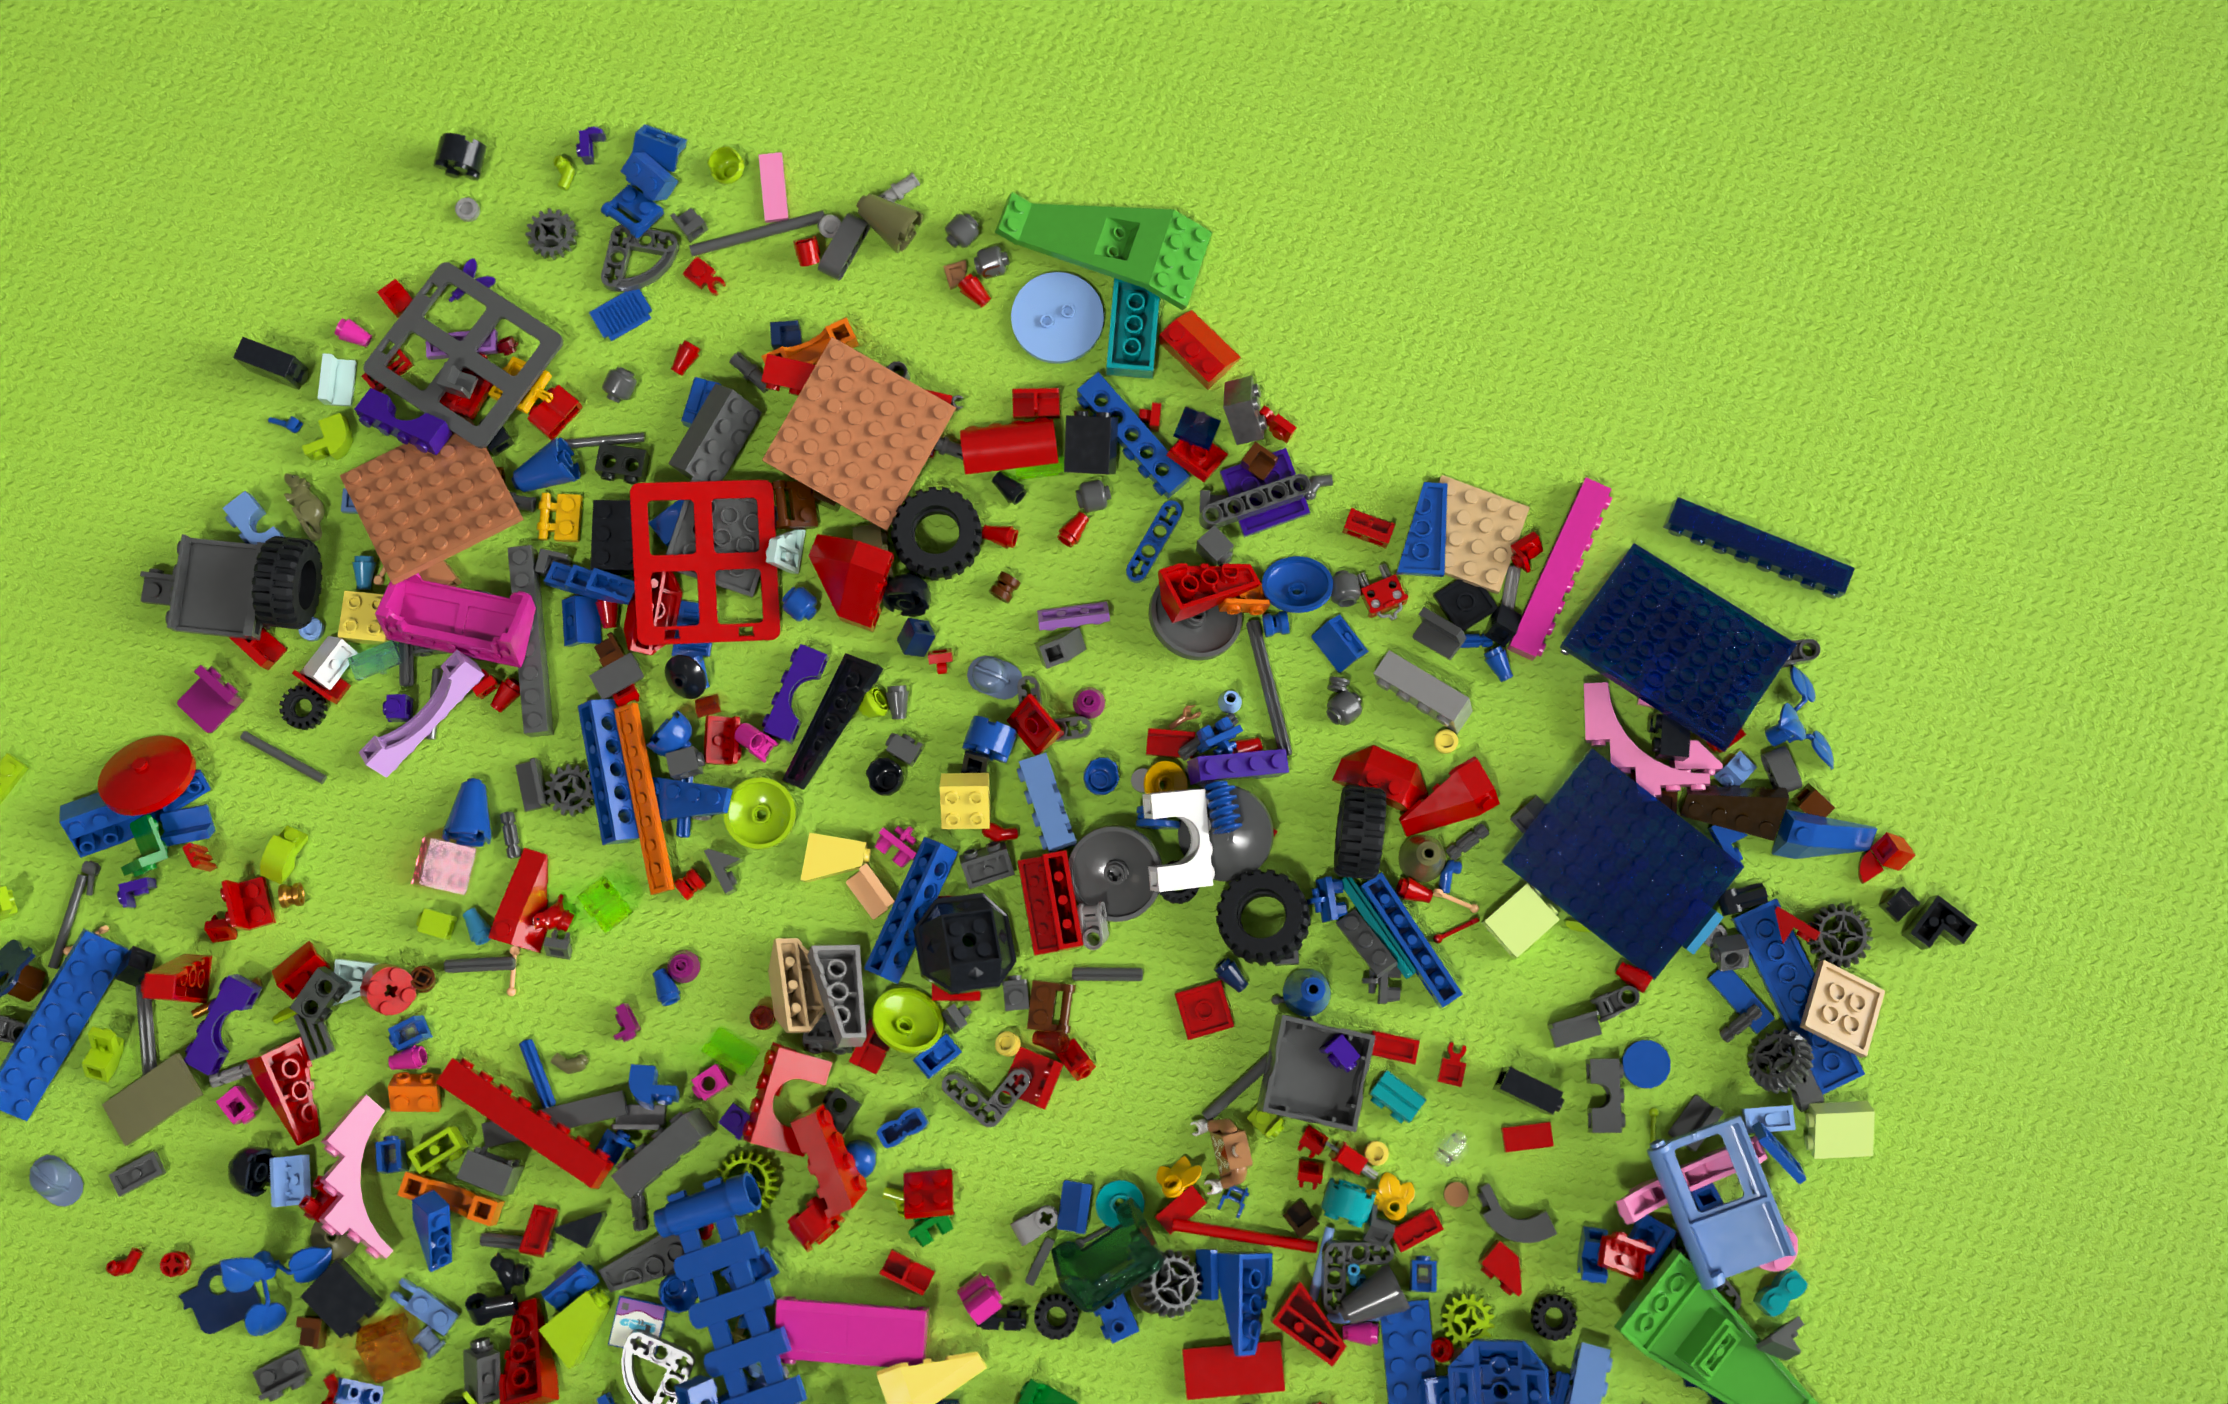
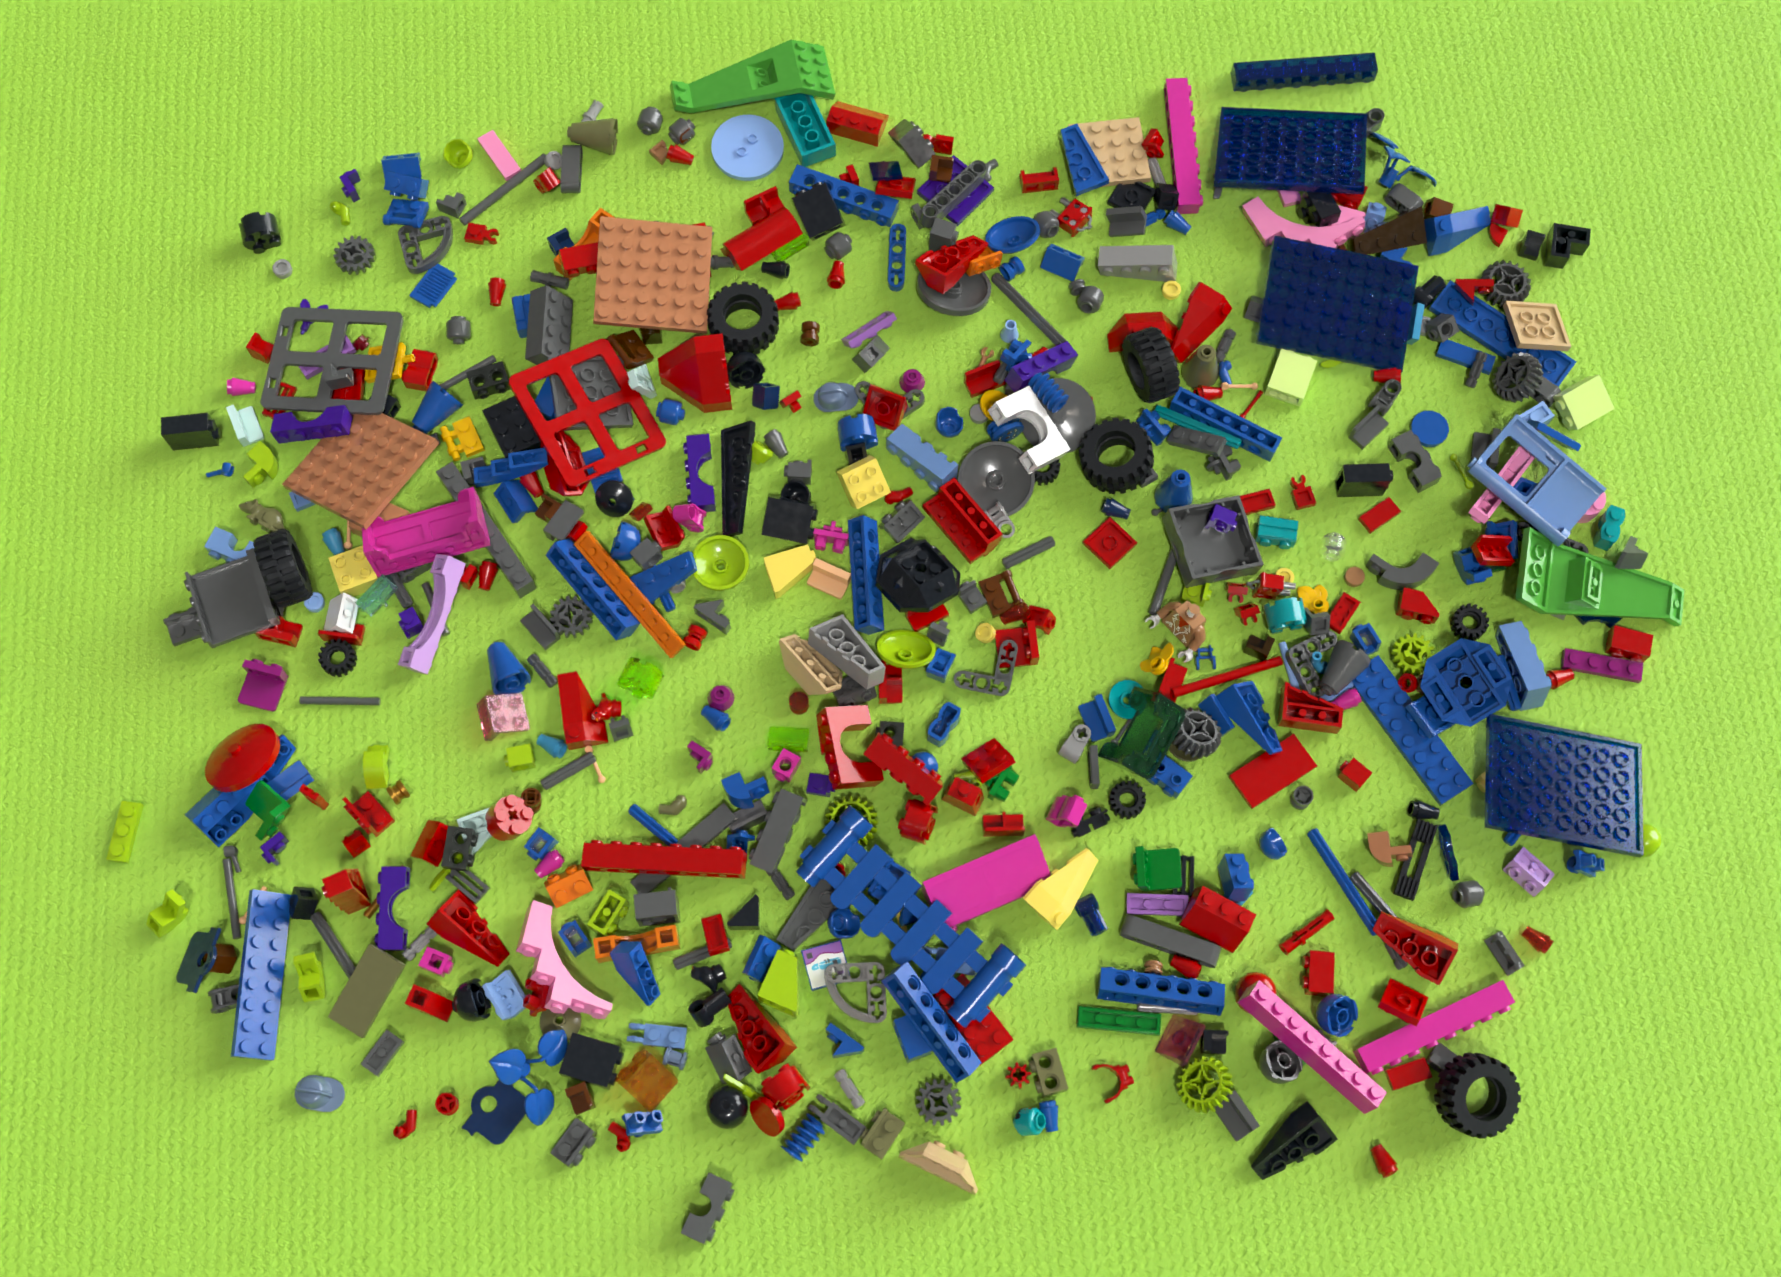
camera: 30 degrees left, 10 degrees down
none -> red slope [405,984,453,1023]
none -> black brick [762,495,818,544]
none -> red torso [941,777,984,816]

